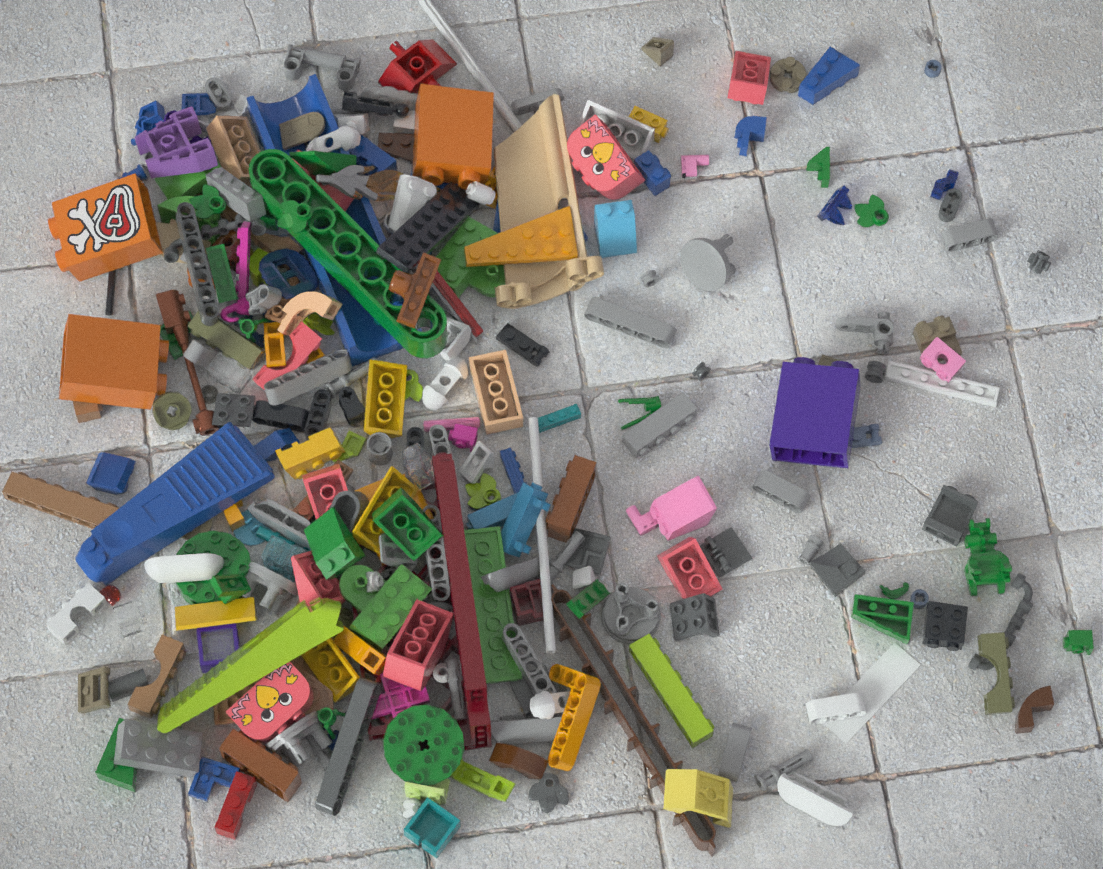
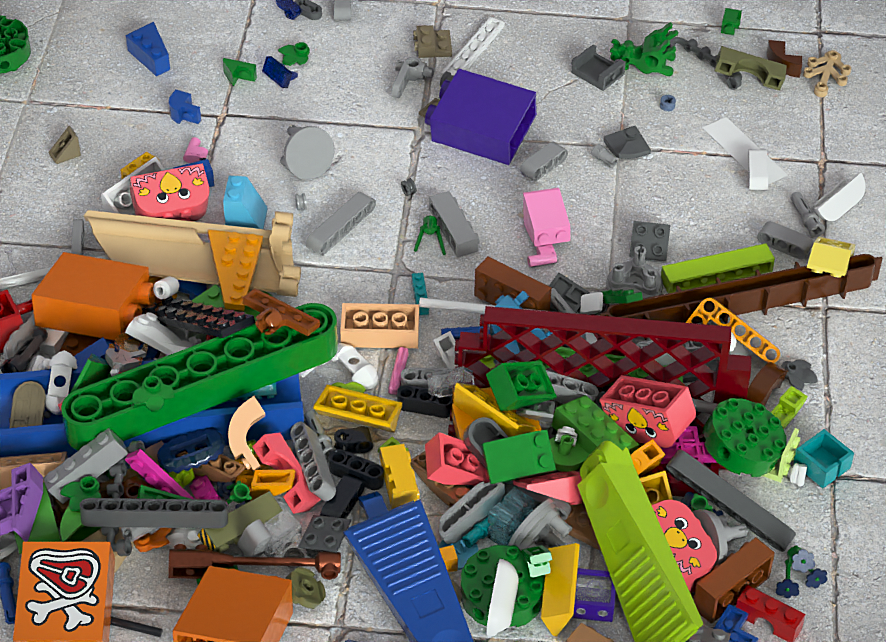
camera: 75 degrees left, 20 degrees down
light grey piece [245,284,282,315] -> none
light grey wheel [367,432,393,465] -> none
dark pink brick [448,423,478,452] -> none
black plate [496,323,550,367] -> none
coral slope [657,537,722,599] -> none
dark grey hinge [699,527,752,577] -> none
coral slope [727,51,771,105] -> none
dark tan plate [770,57,807,93] -> none
green wedge [851,594,914,645] -> none
green piece [879,582,909,599] -> none
bright pink brick [919,337,966,383] -> none
black brick [922,601,968,651] -> none
none -> dark blue plant [776,545,828,598]
none -> tan plant [803,50,851,97]

